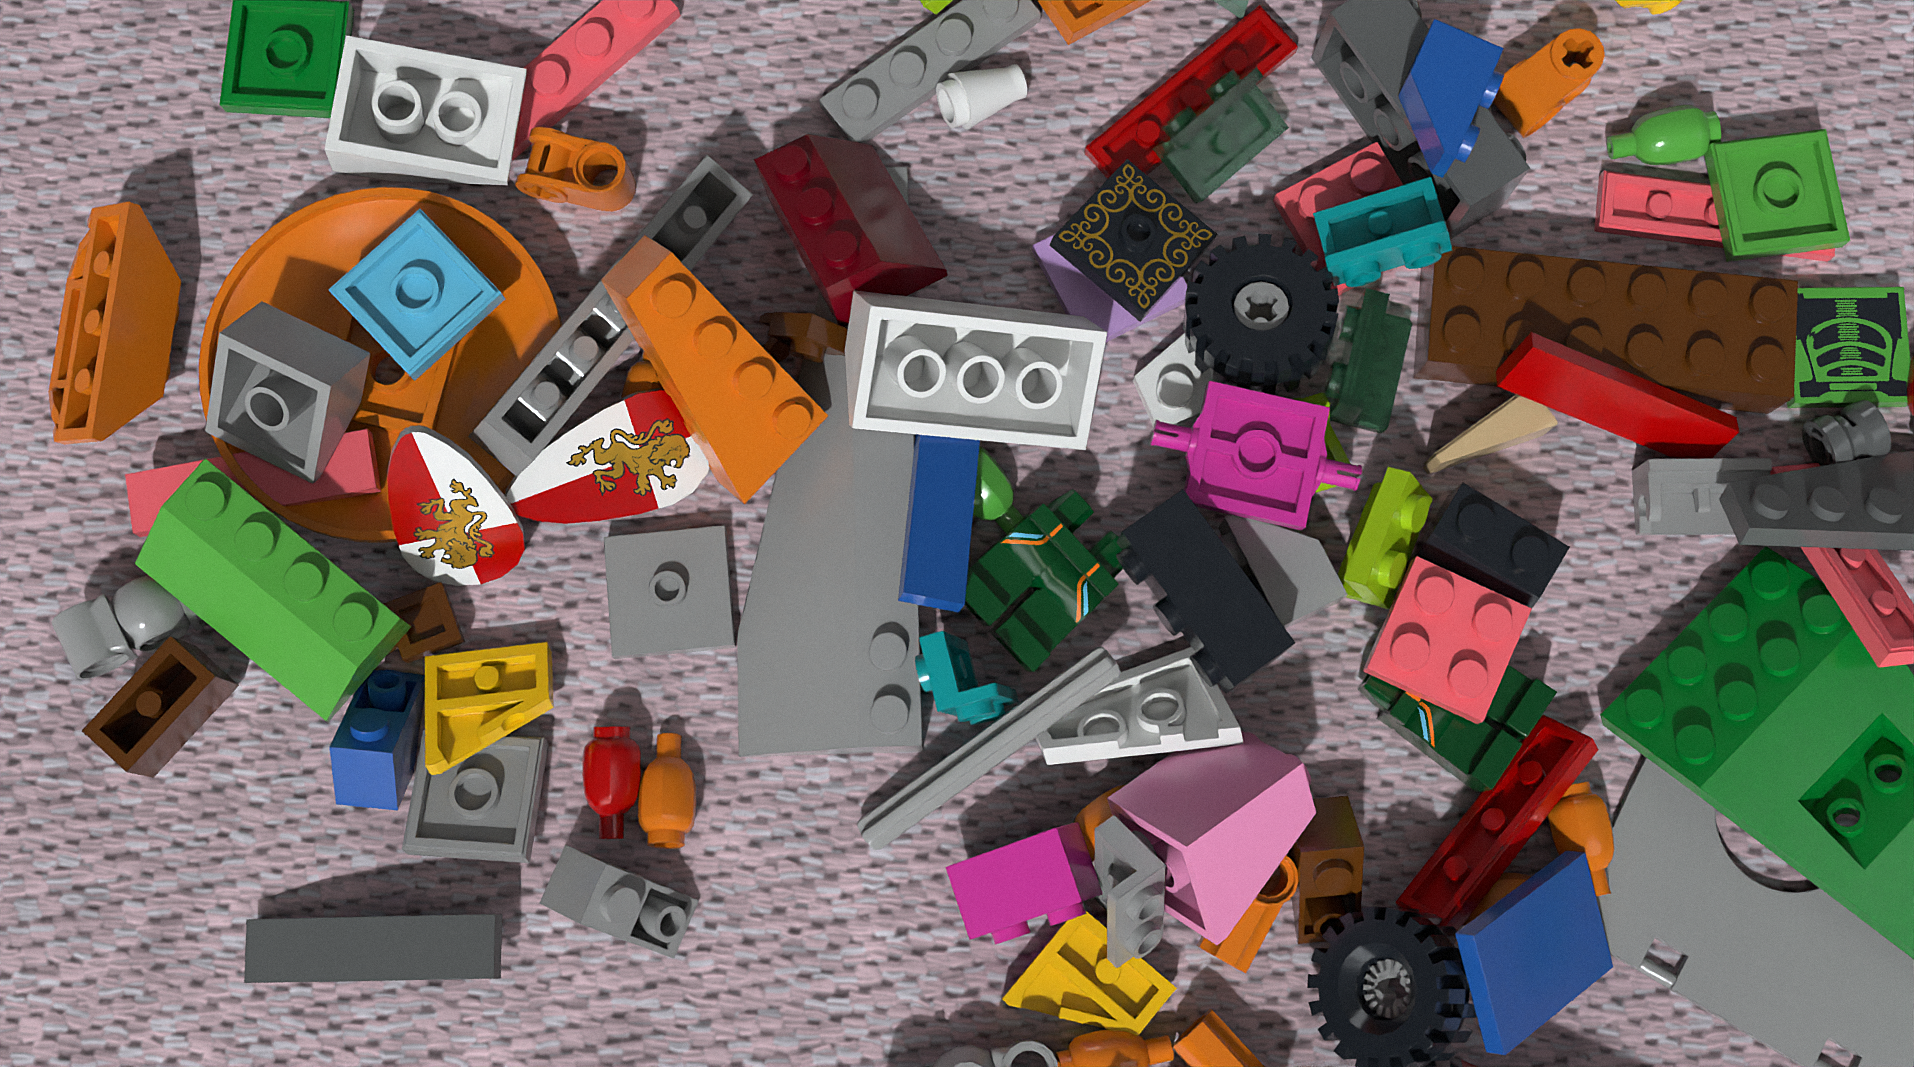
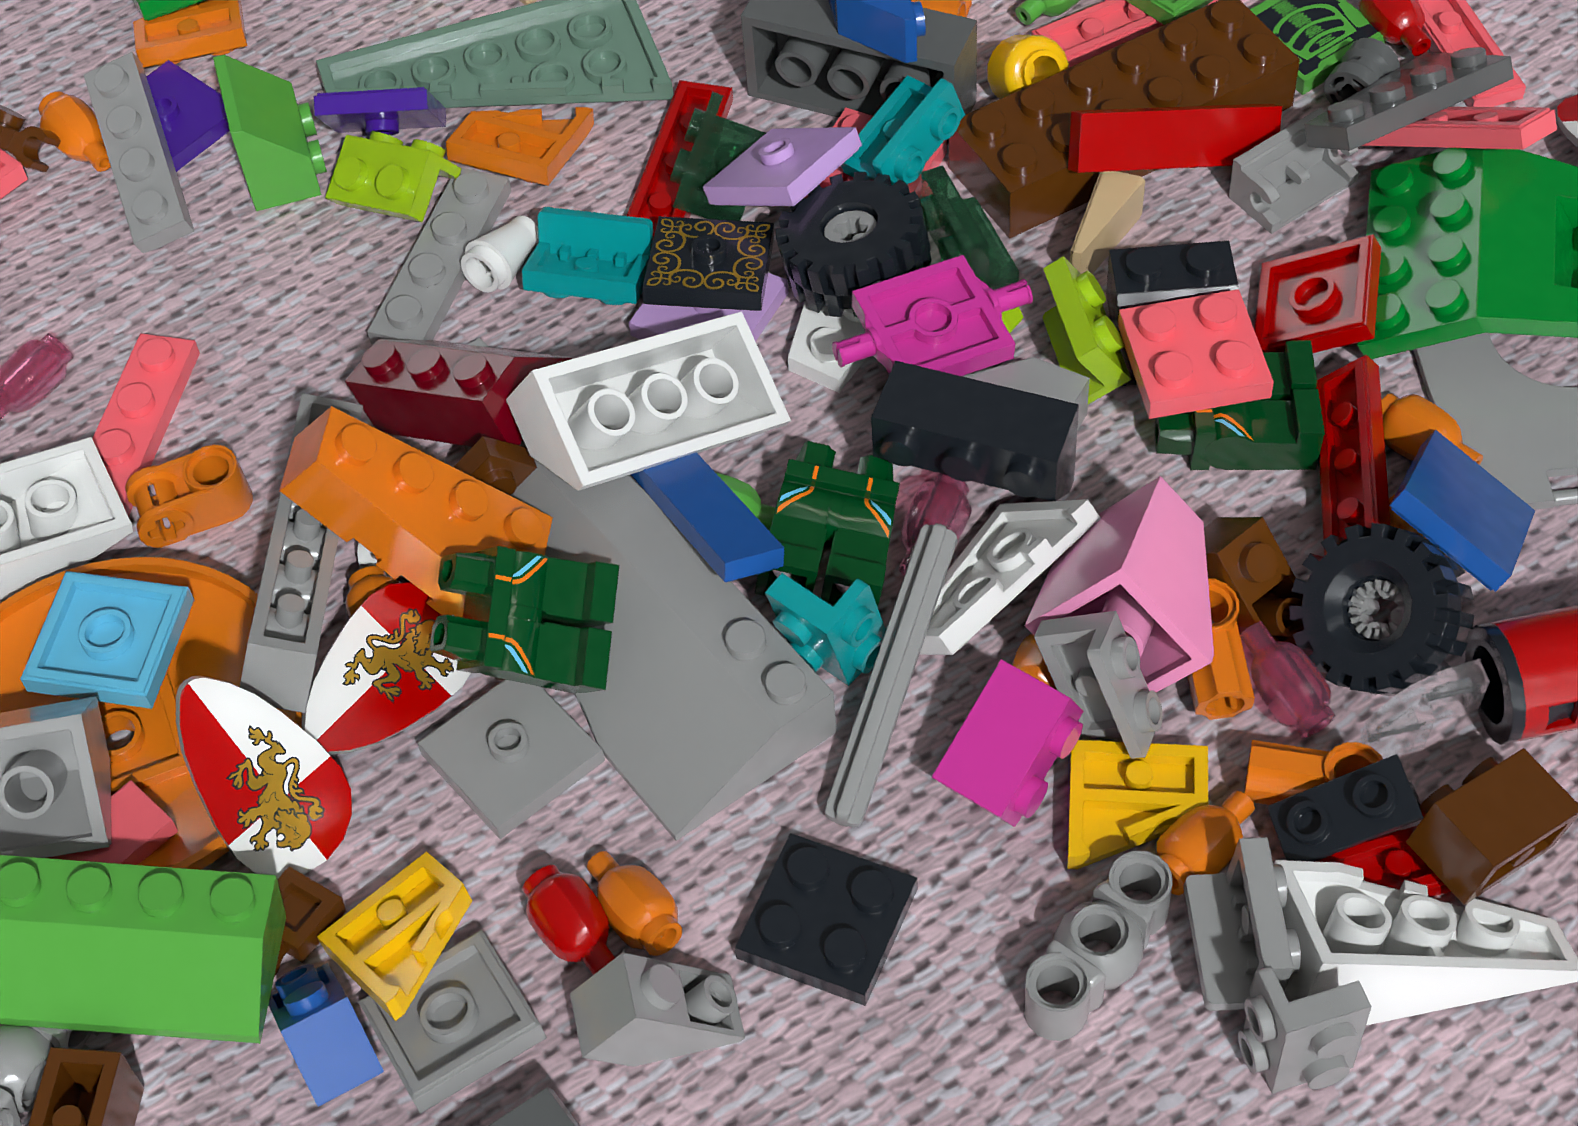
camera: 30 degrees left, 25 degrees down
none -> dark green hips [430,546,620,694]
none -> teal bracket [522,207,653,305]
none -> lavender plate [703,127,862,206]
none -> black plate [735,833,918,1006]
none -> clear pink plant [899,473,972,576]
none -> yellow head [987,35,1069,99]
none -> clear pink plant [1240,622,1336,738]
none -> red plate [1254,234,1381,353]

